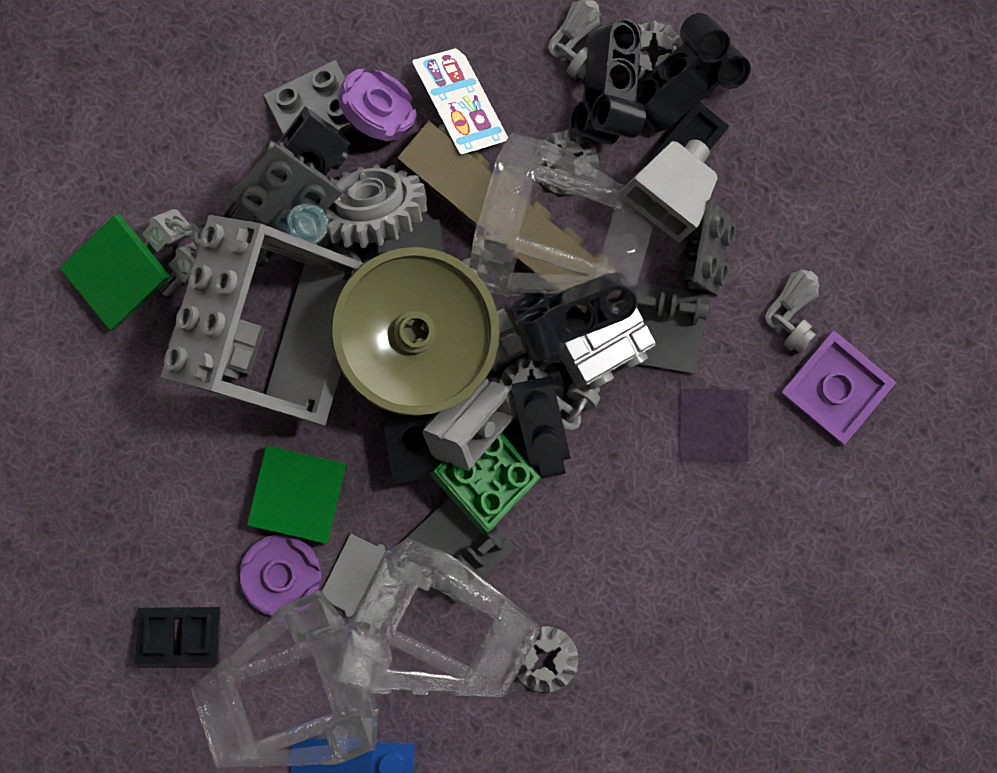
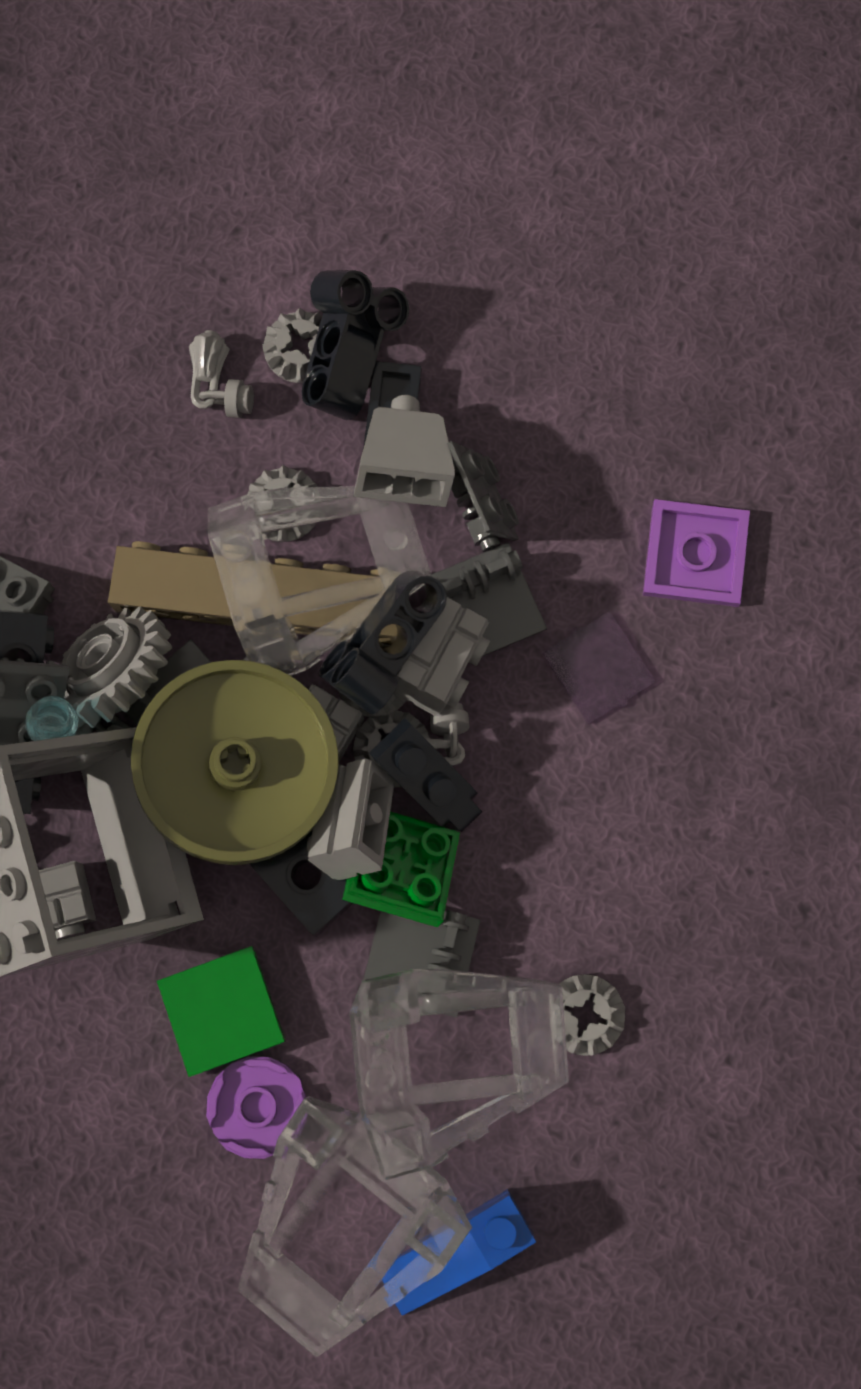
camera: 30 degrees left, 5 degrees down
black piece [135,607,221,668] -> none
light grey piece [319,534,411,628] -> none
medium lavender tile [338,69,417,141] -> none
sticker [413,48,508,154] -> none
black piece [570,18,646,145] -> none
light grey piece [765,270,820,353] -> none

